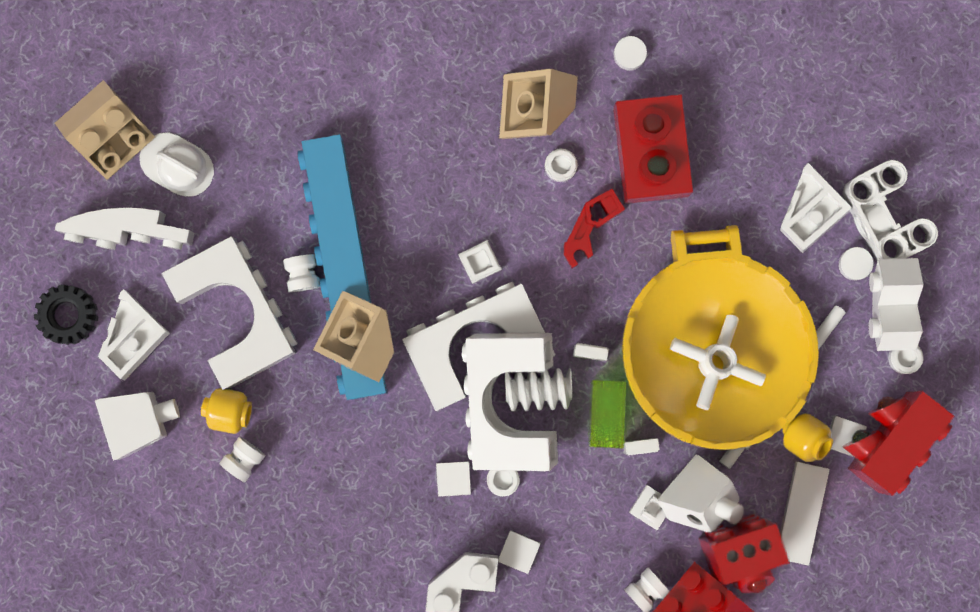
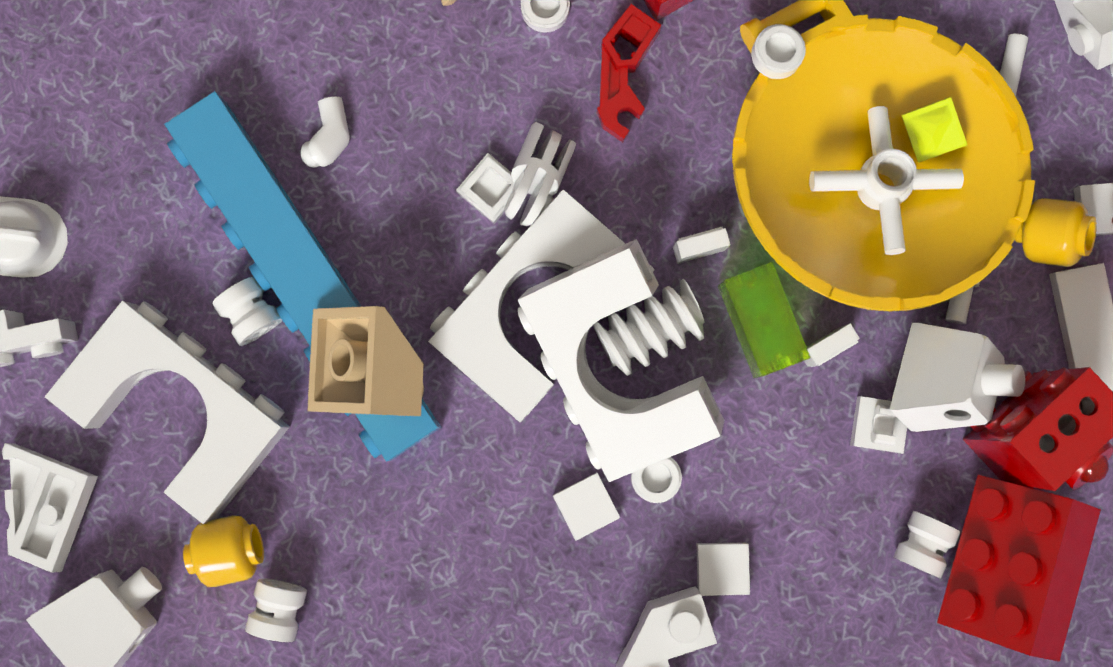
camera: 20 degrees left, 0 degrees up
none -> white arm [301,96,350,168]
none -> white arm [504,122,576,226]
none -> white tile [751,24,806,79]
none -> neon yellow tile [901,97,967,163]

